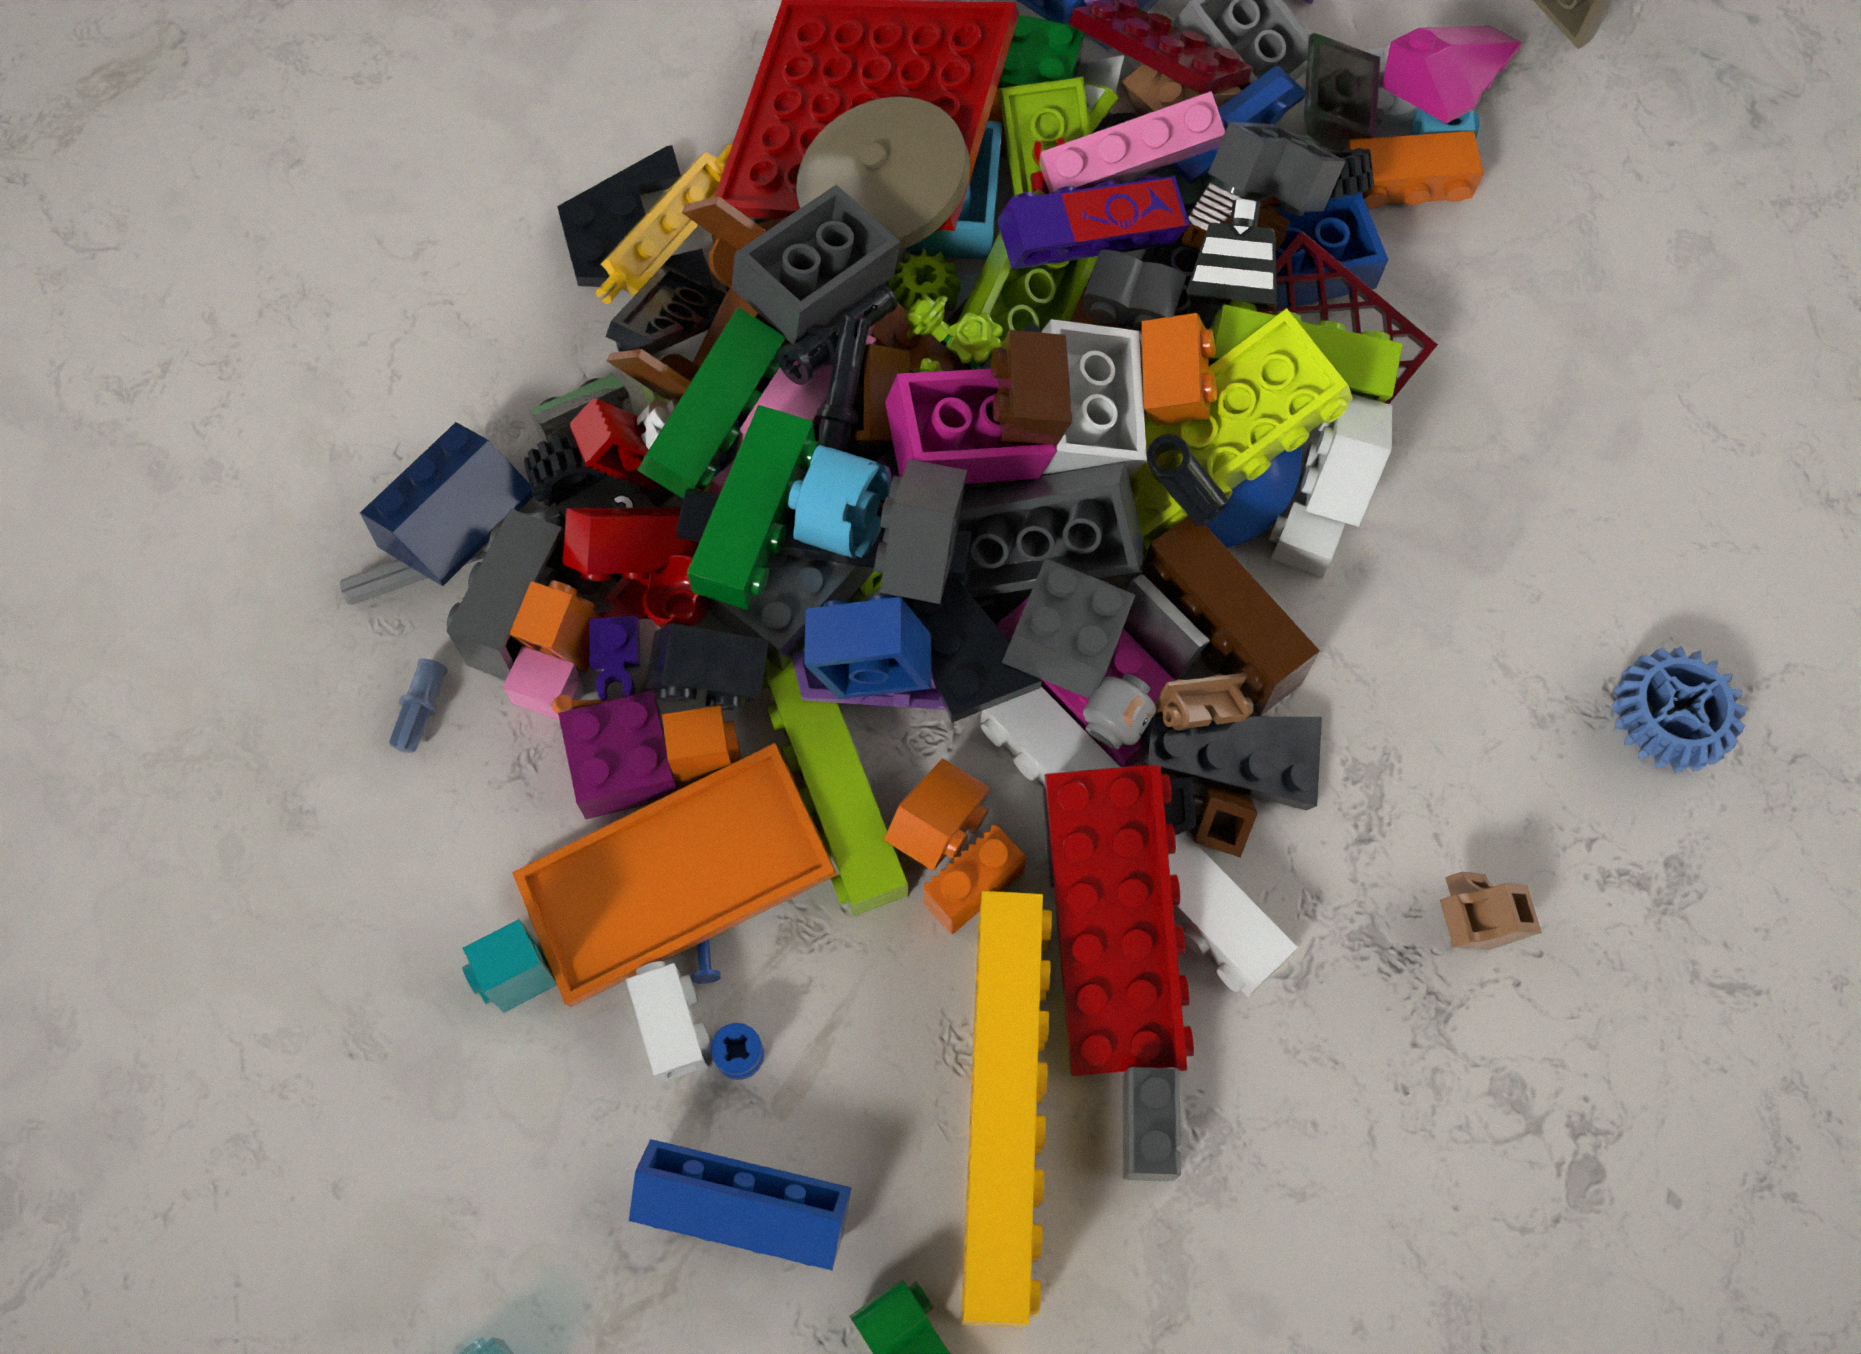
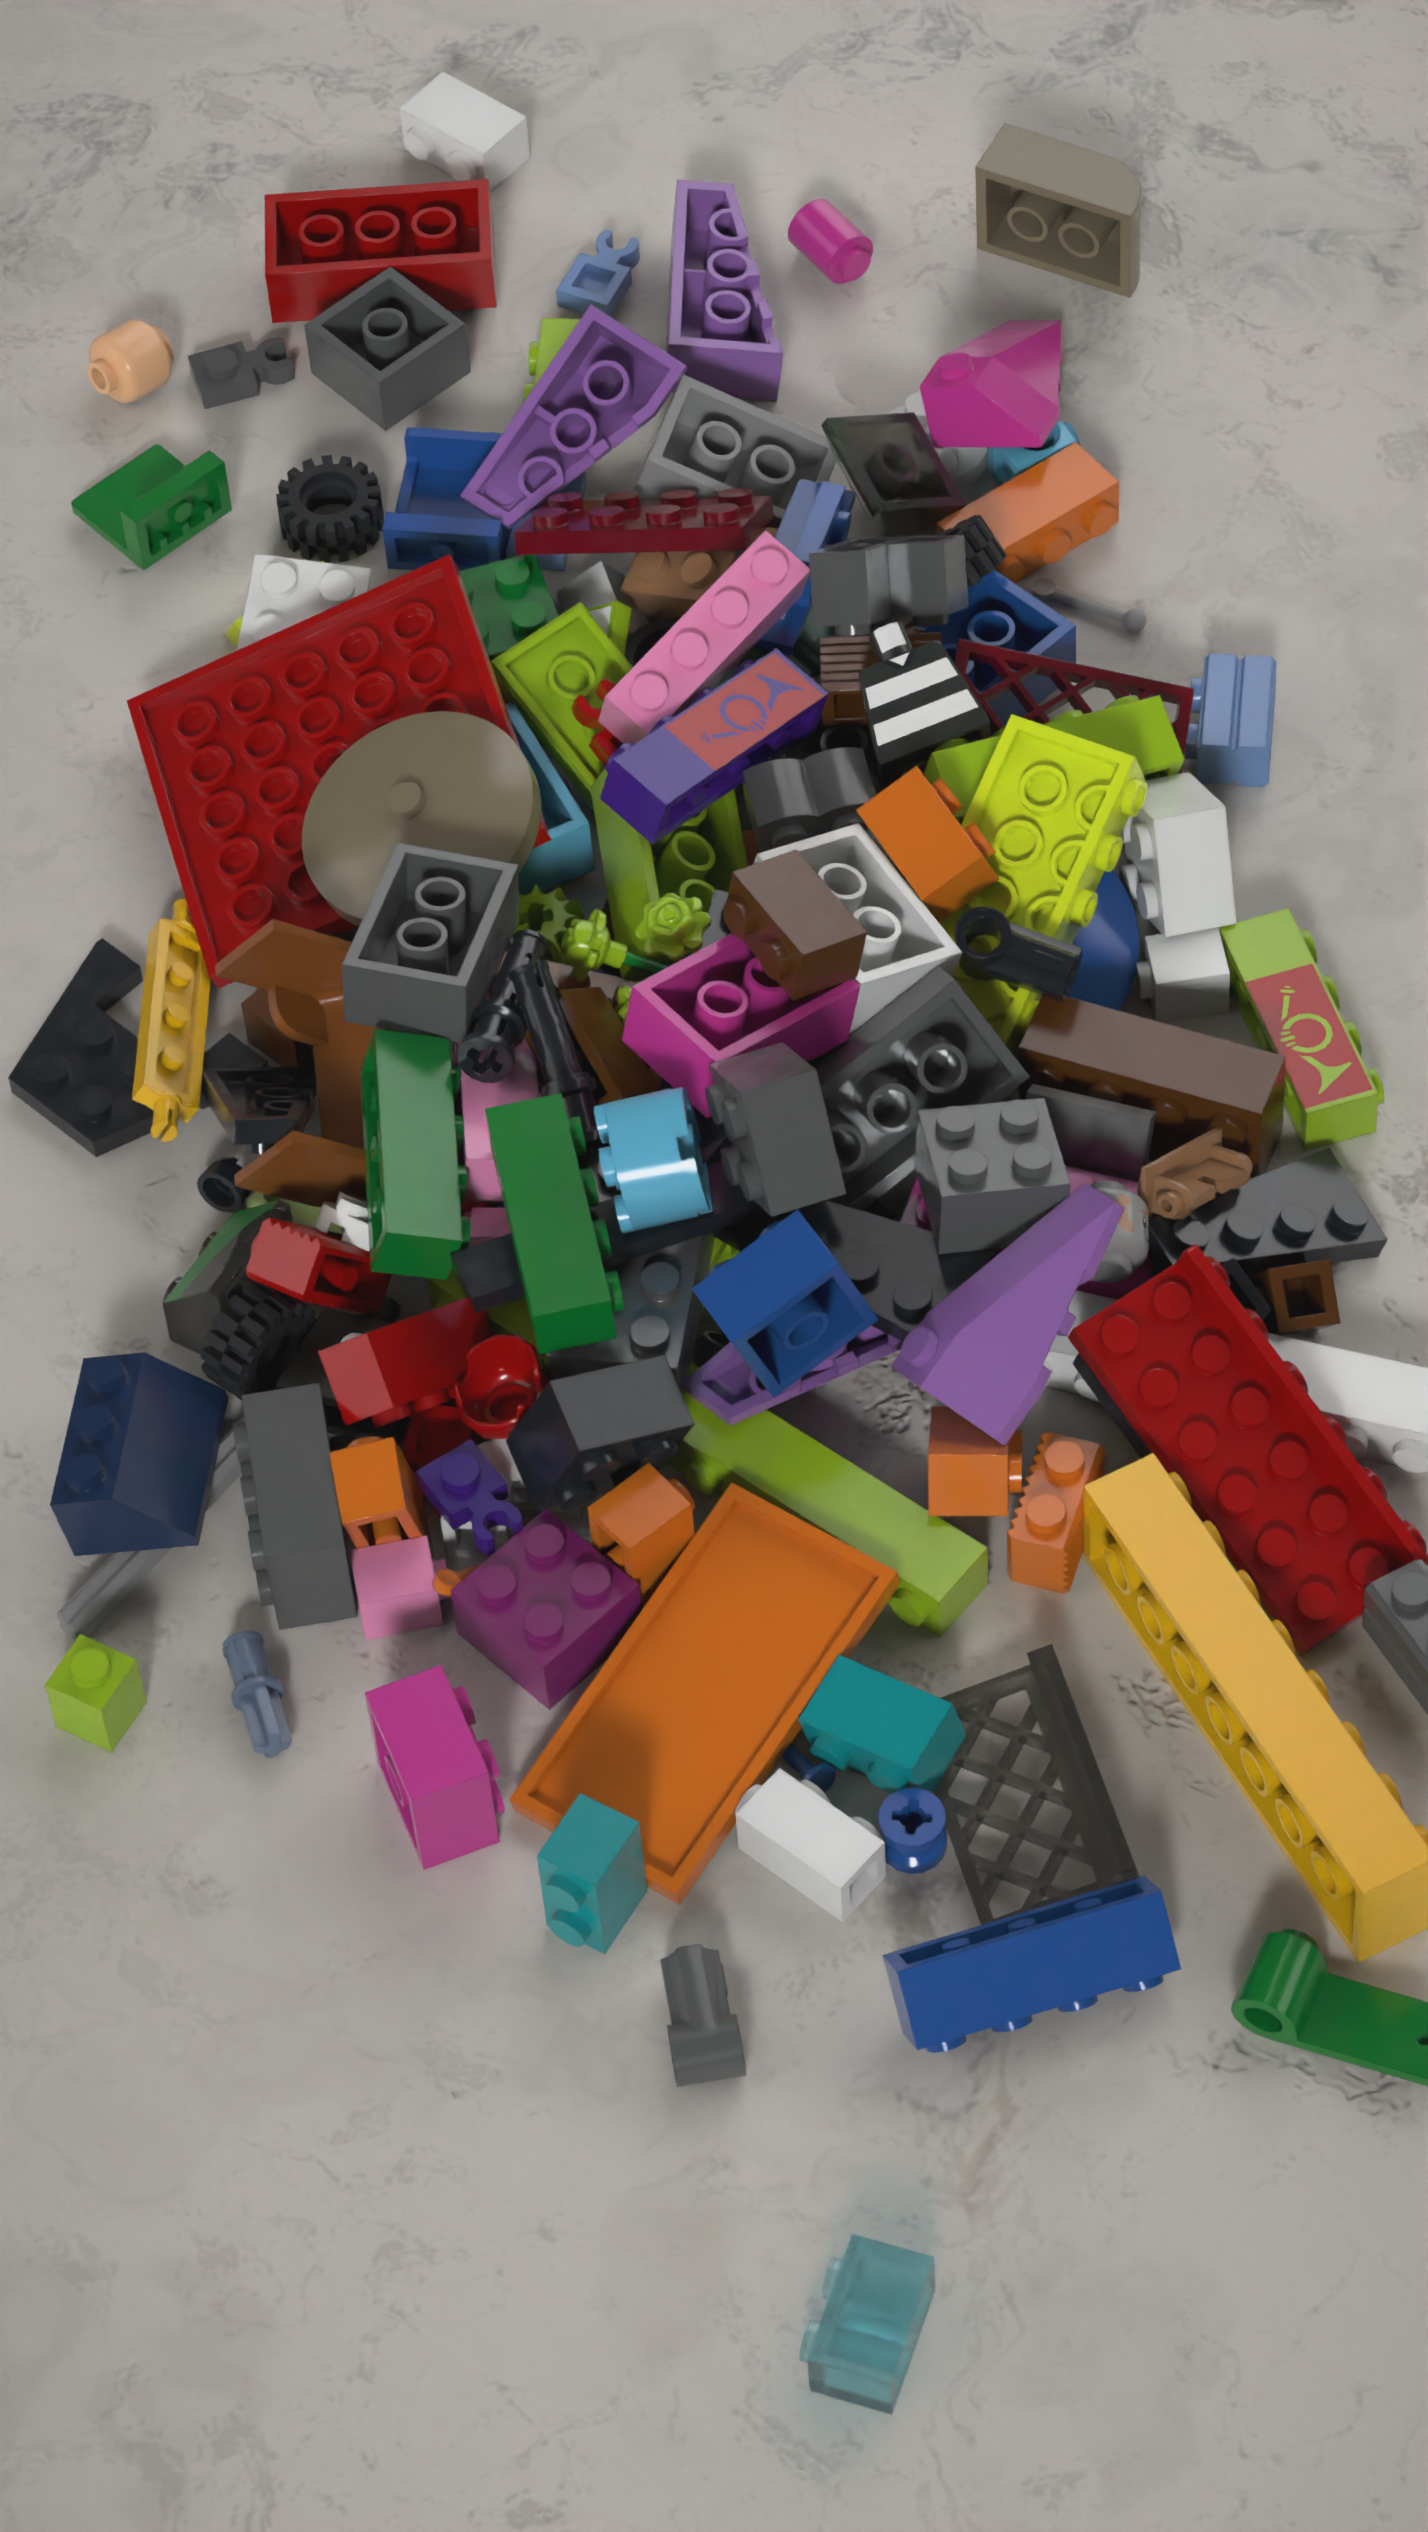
camera: 25 degrees left, 15 degrees down
none -> lime brick [45,1634,147,1752]
none -> dark pink brick [365,1665,505,1870]
none -> dark grey piece [660,1944,746,2087]
none -> teal brick [798,1655,967,1794]
none -> medium lavender wedge [890,1183,1125,1446]
none -> clear smoke fence [933,1644,1140,1925]
none -> light grey hinge [1032,578,1147,632]
none -> medium blue brick [1185,653,1277,787]
none -> lime brick [1219,908,1384,1152]

